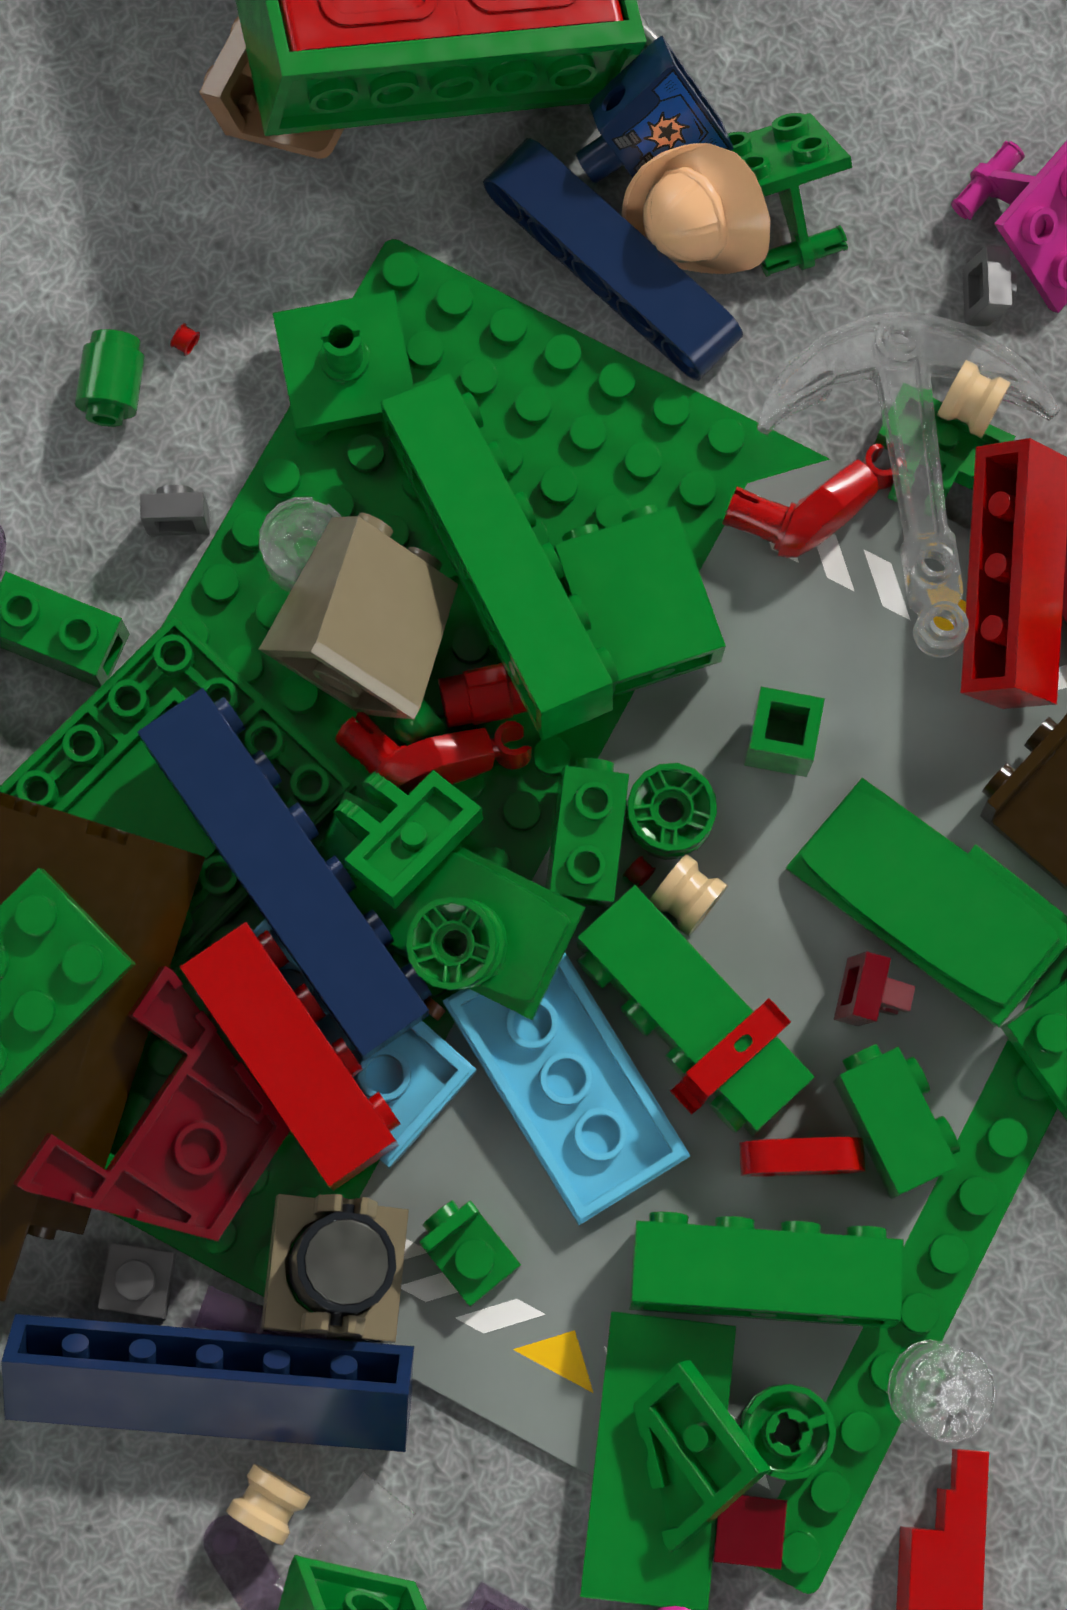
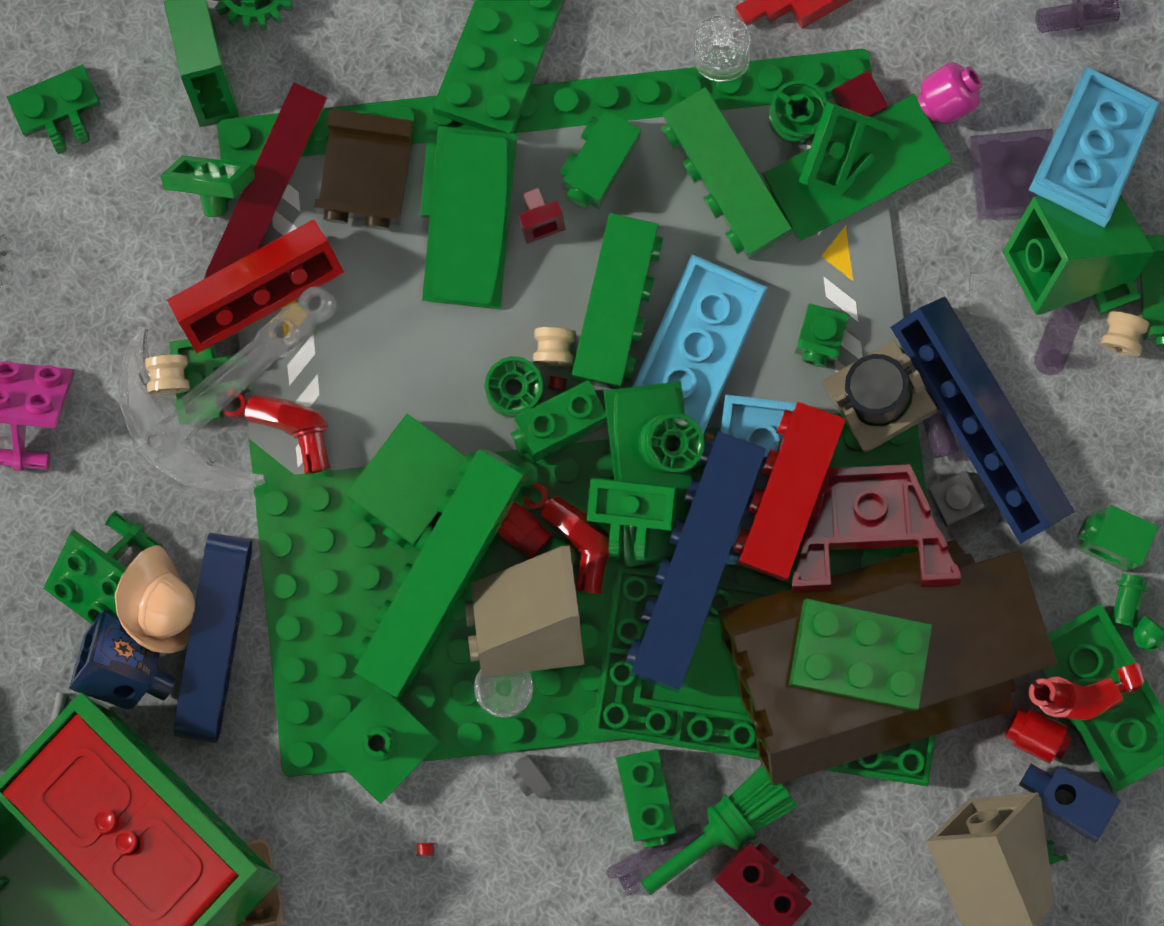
camera: 125 degrees left, 5 degrees up
green brick [75,329,145,427] -> none
tan wheel [226,1463,311,1545] -> none
red piece [670,998,791,1115] -> none
red beam [739,1137,866,1177] -> none
green brick [744,686,825,777] -> none
flat silver plate [962,245,1017,327] -> none

